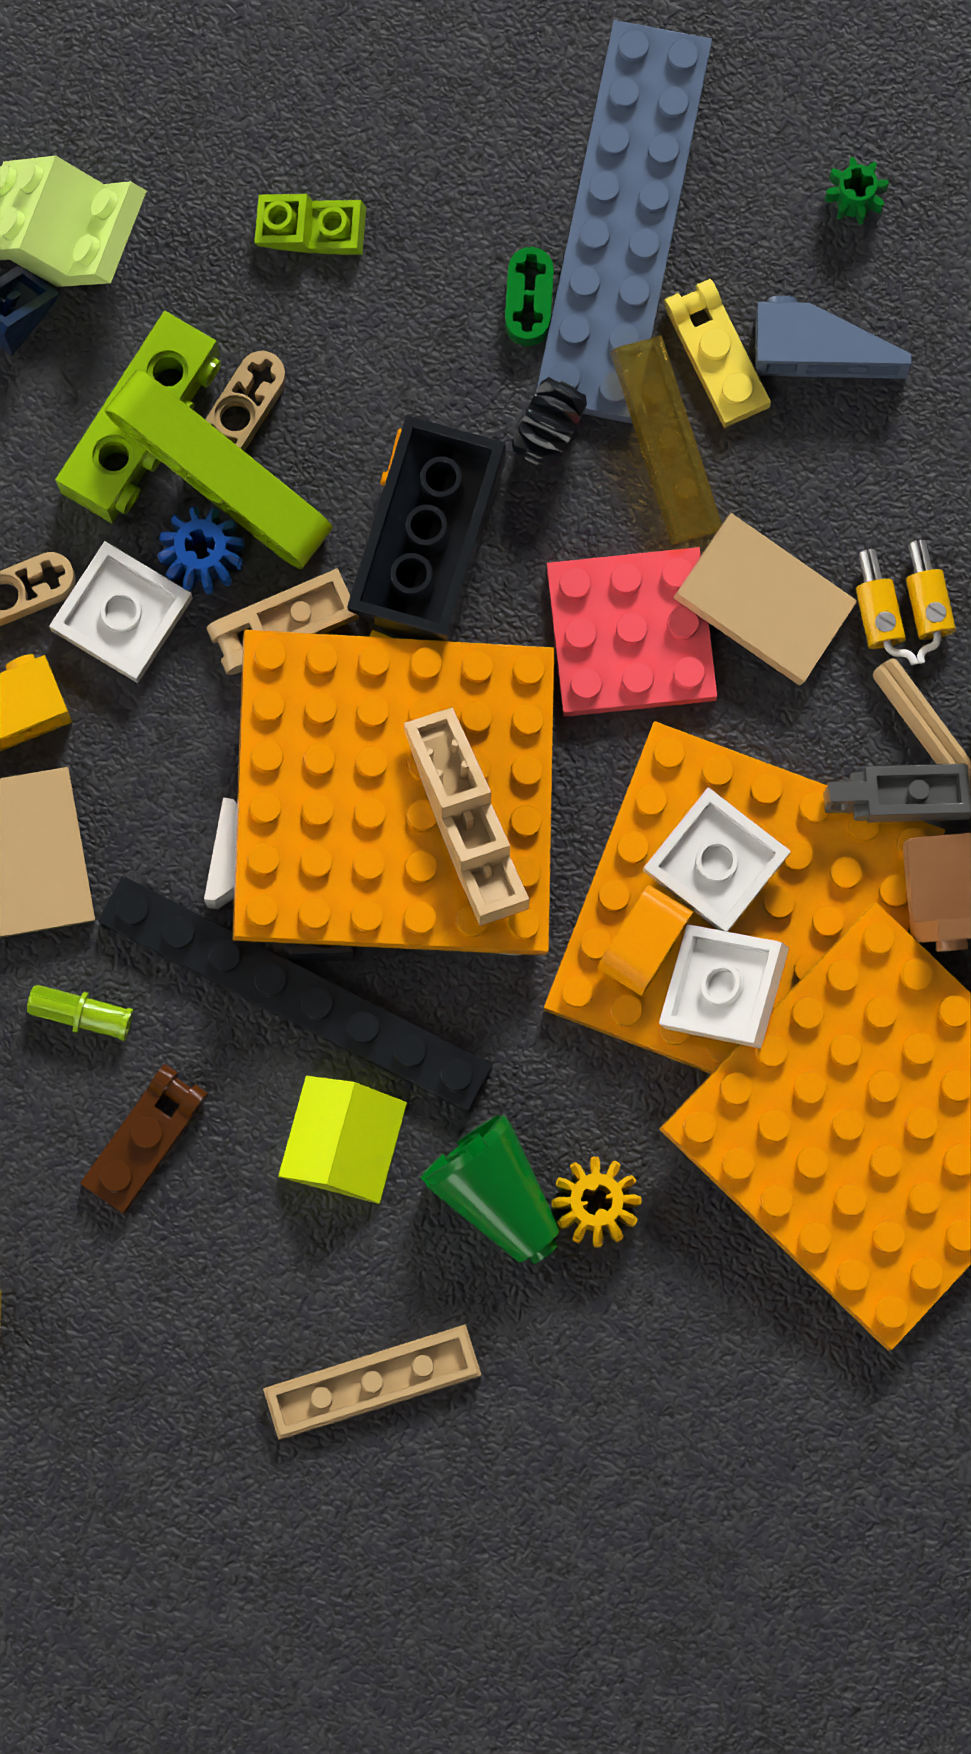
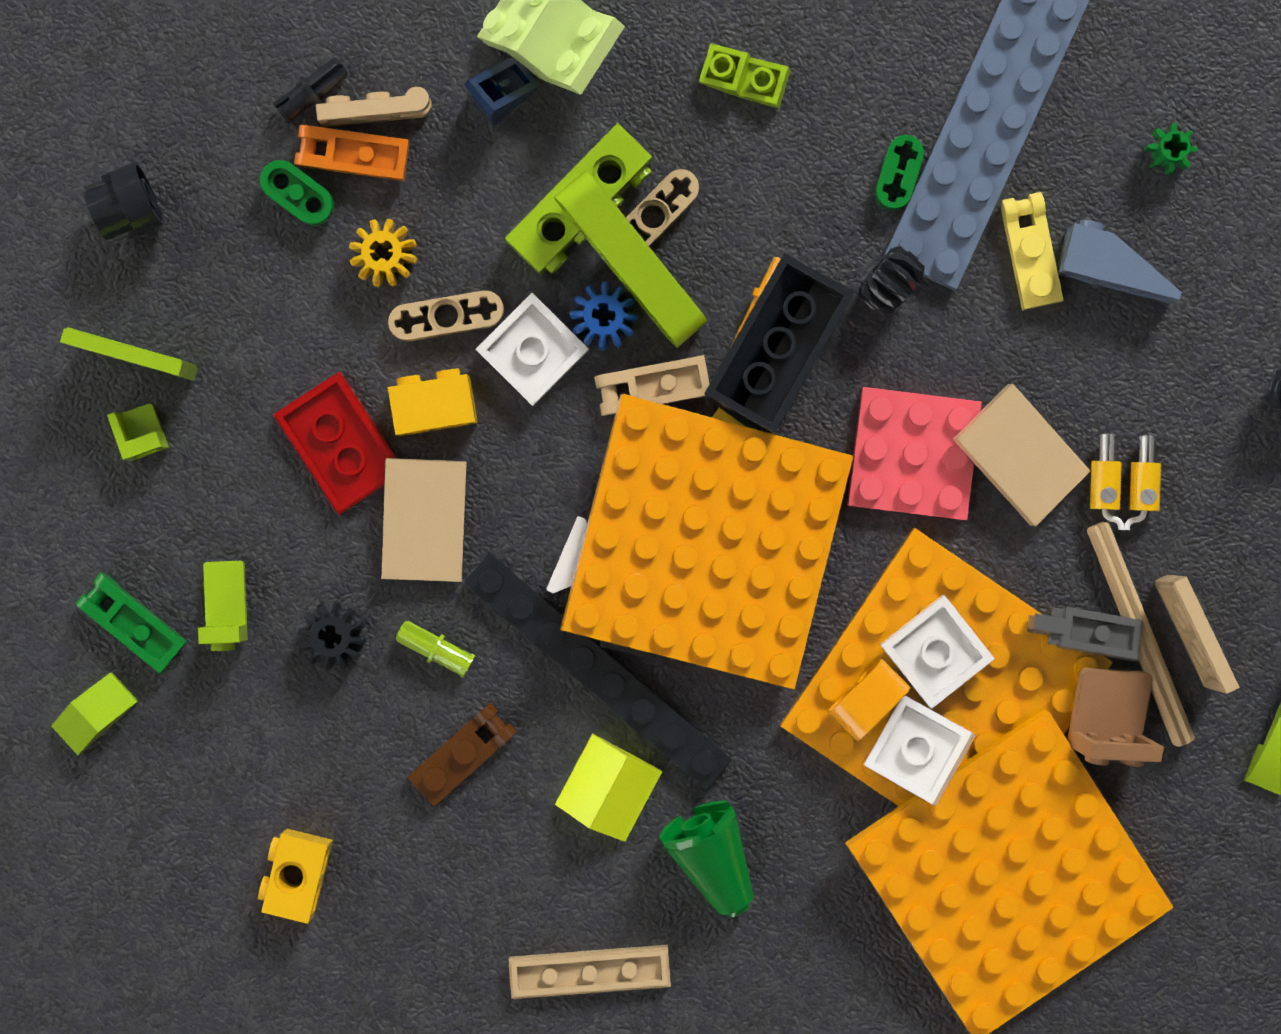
camera: 15 degrees right, 10 degrees up
tan slope [403,707,529,926] -> none
yellow gear [551,1157,642,1248] -> none
clear yellow tile [610,335,722,546] -> none

